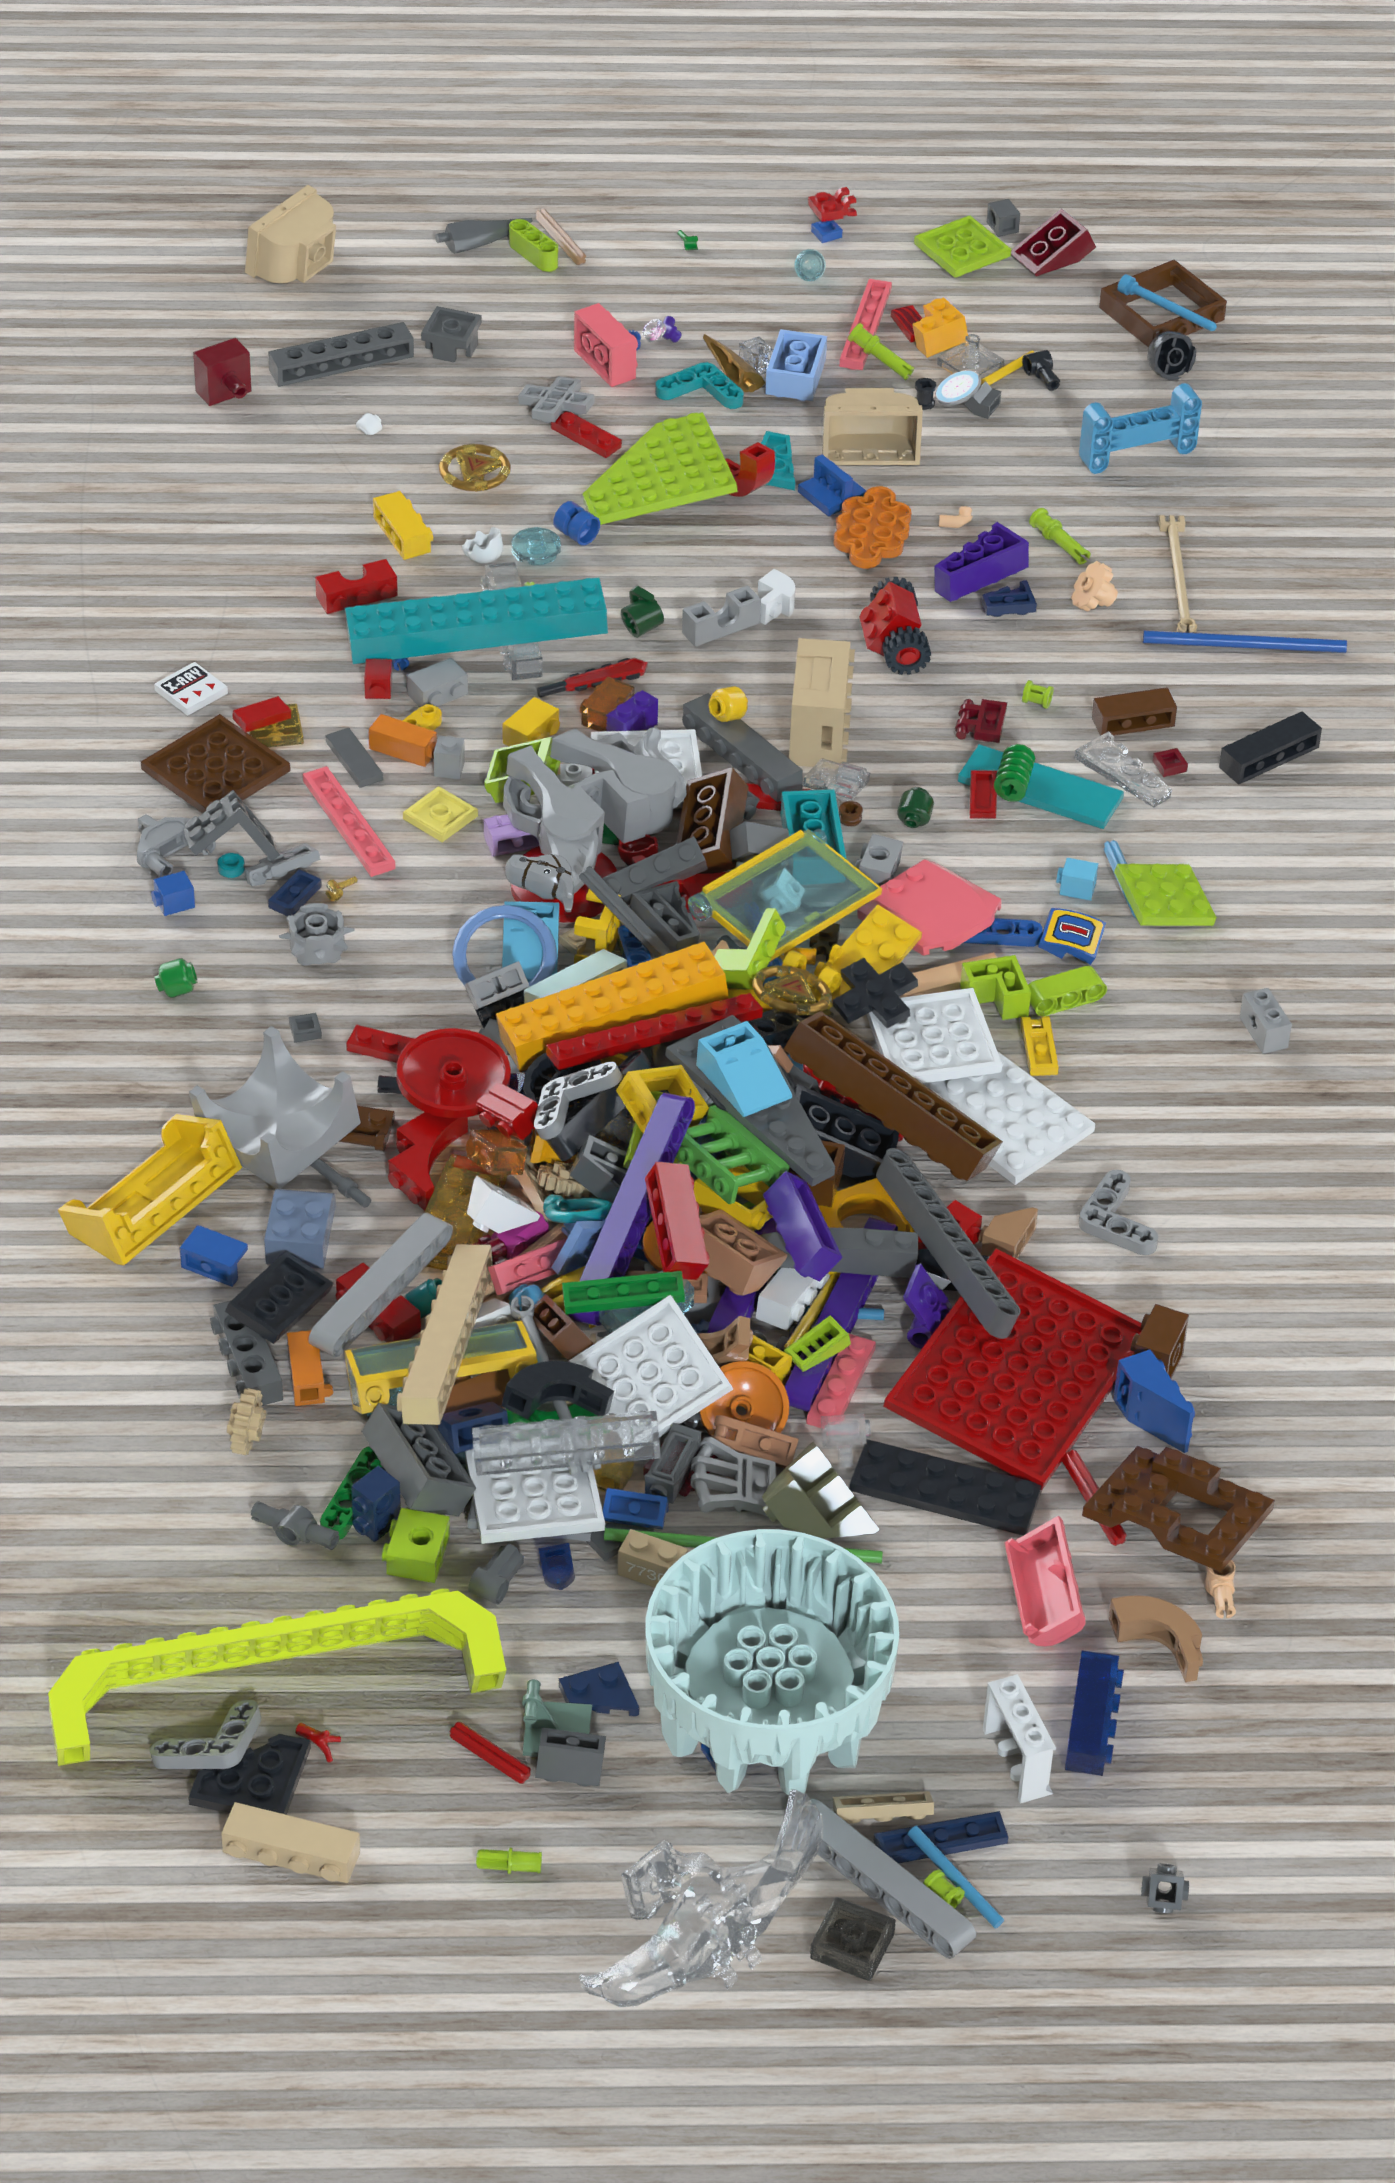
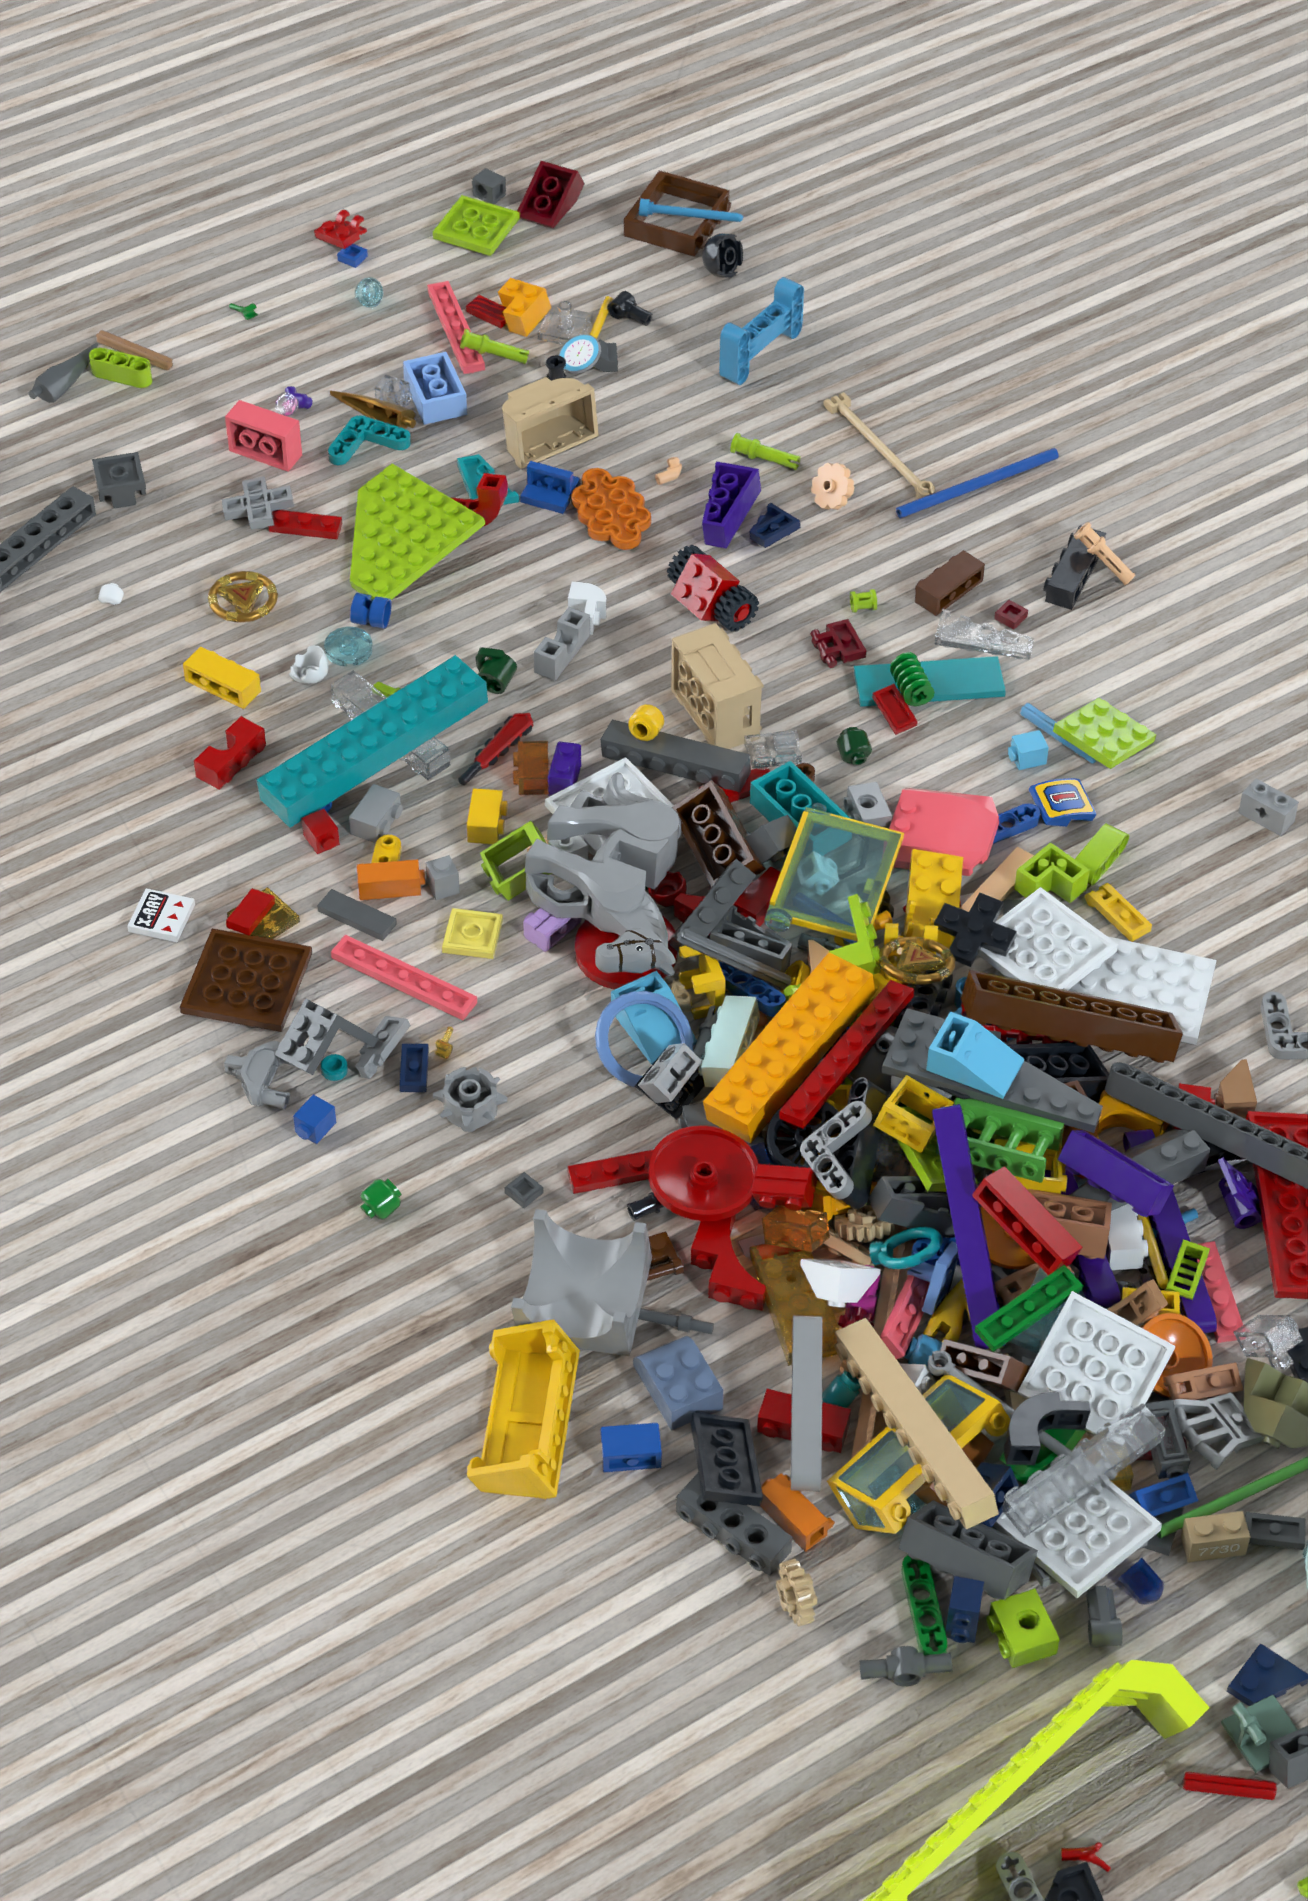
camera: 30 degrees left, 5 degrees up
none -> light nougat pin [1073,522,1135,585]

